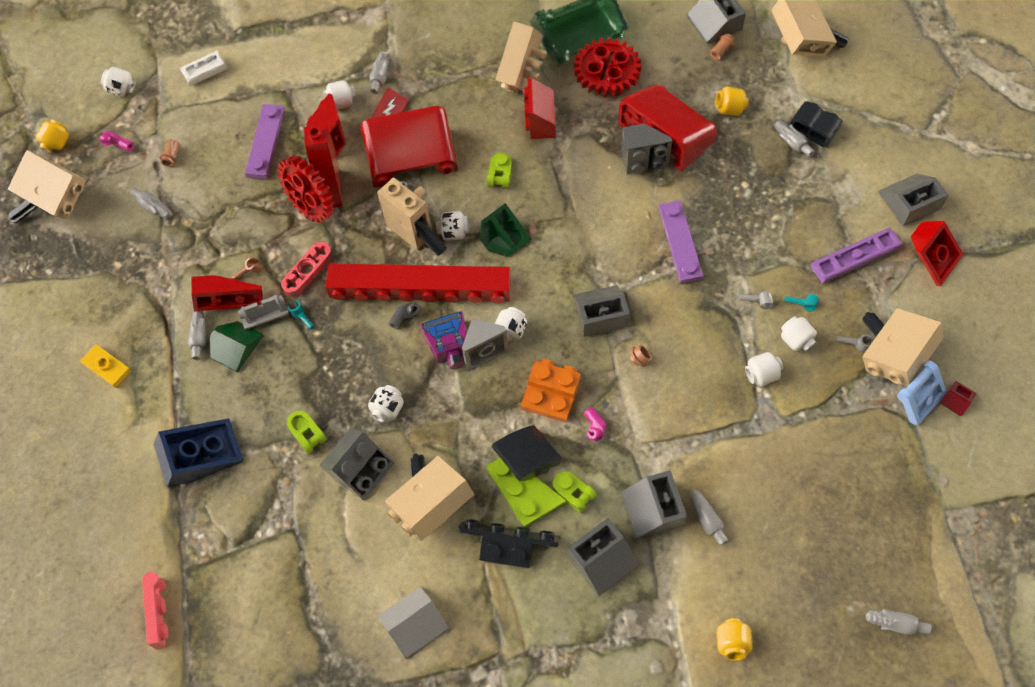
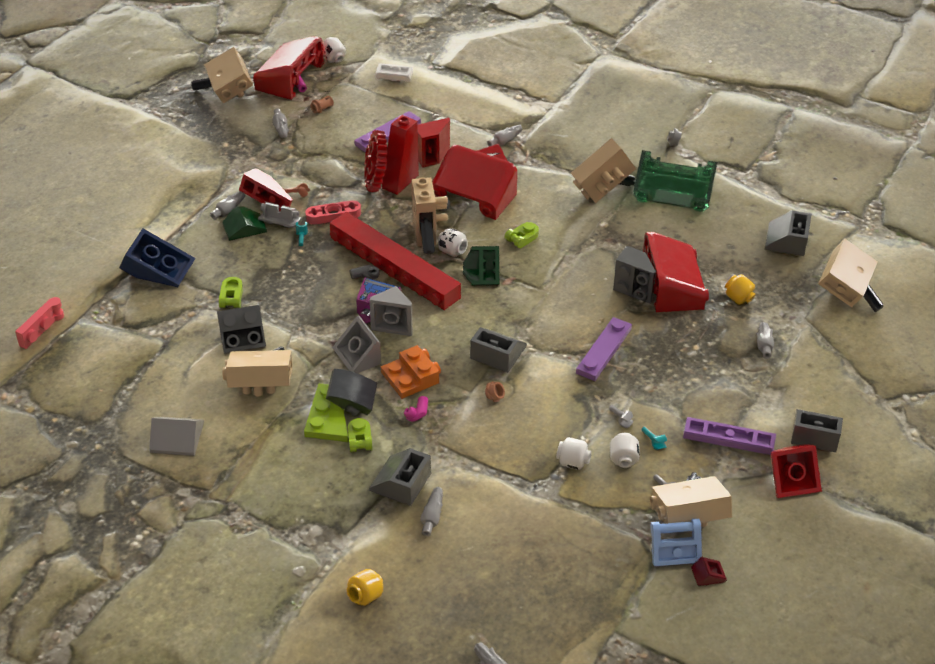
camera: 35 degrees right, 20 degrees down
yellow head [36,119,69,153] -> none
yellow plate [80,344,131,388] -> none
white head [324,80,356,110] -> none
white head [368,385,404,422] -> none
black bracket [458,519,560,568] -> none
white head [495,307,528,344] -> none
red slope [524,78,556,139] -> none
dark grey slope [567,518,639,596] -> none
red gear [574,37,642,97] -> none
nougat pin [710,34,735,60] -> none
black brick [790,101,843,148] -> none
none -> red windscreen [253,36,324,100]
none -> light grey slope [332,316,381,373]

